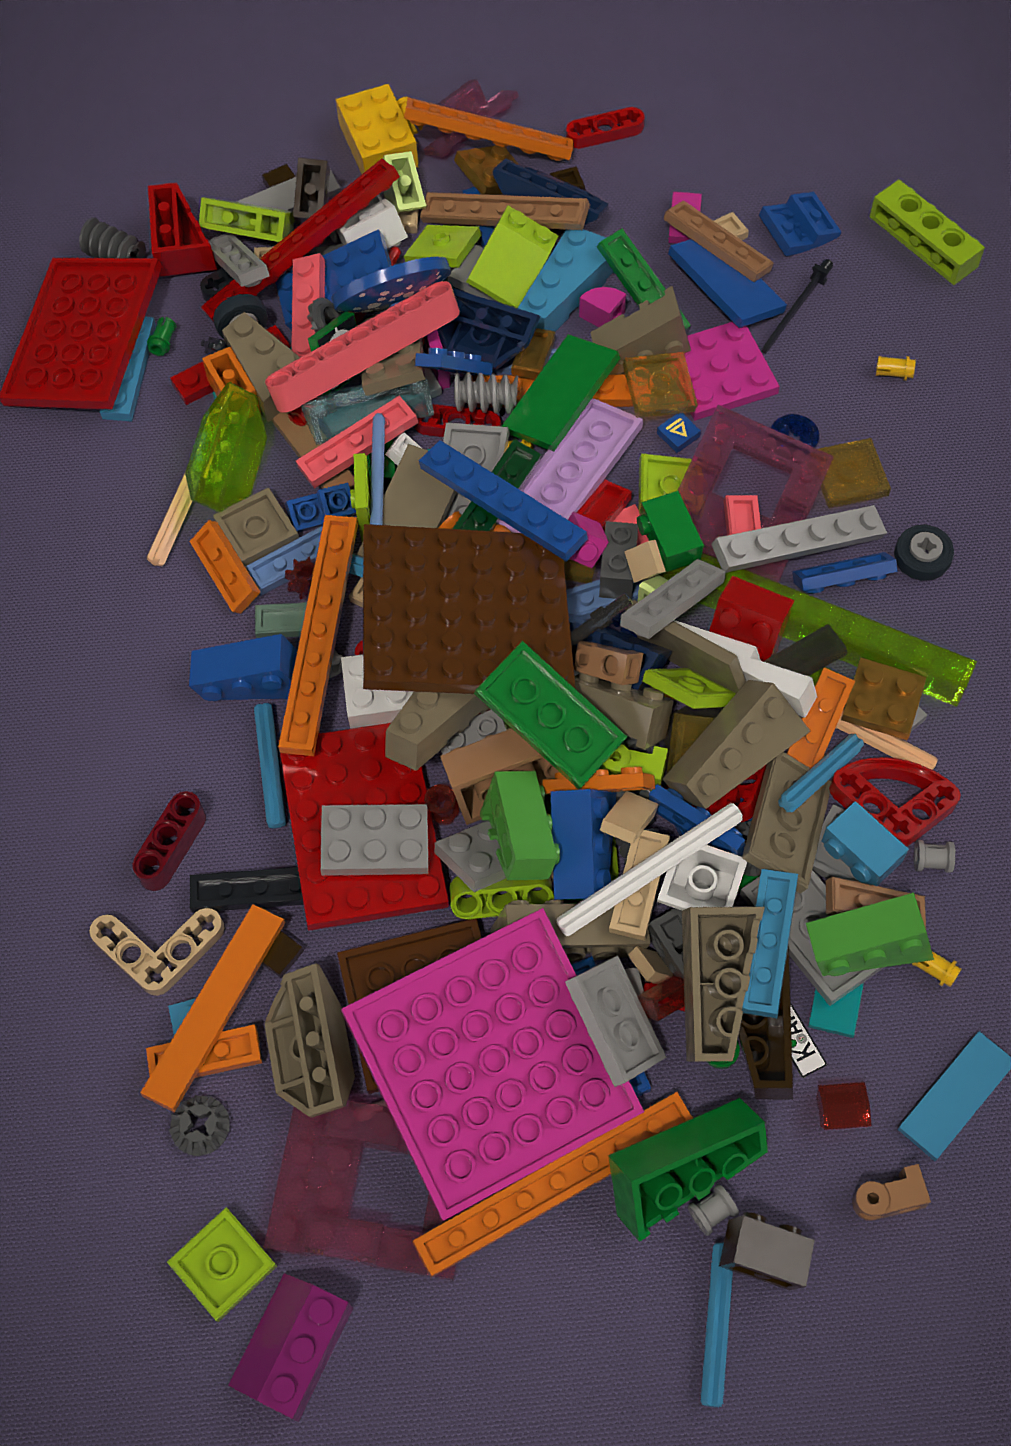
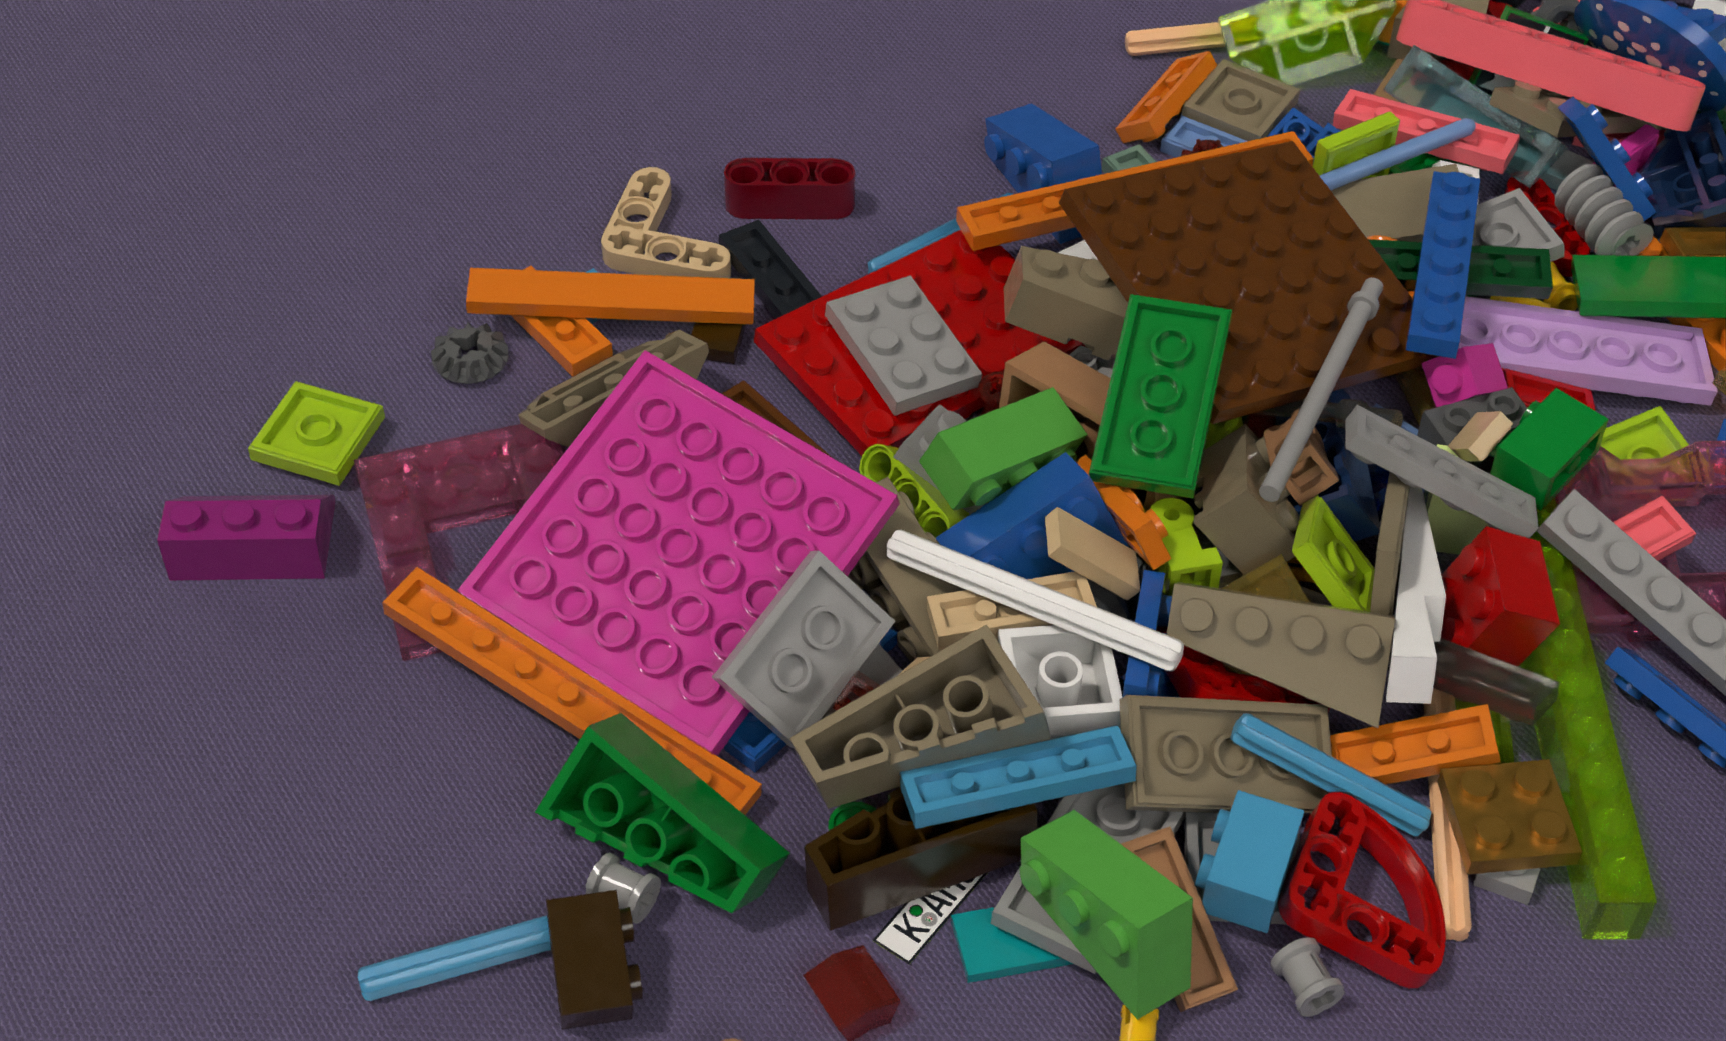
camera: 60 degrees right, 15 degrees down
none -> light grey bar [1259,277,1383,502]

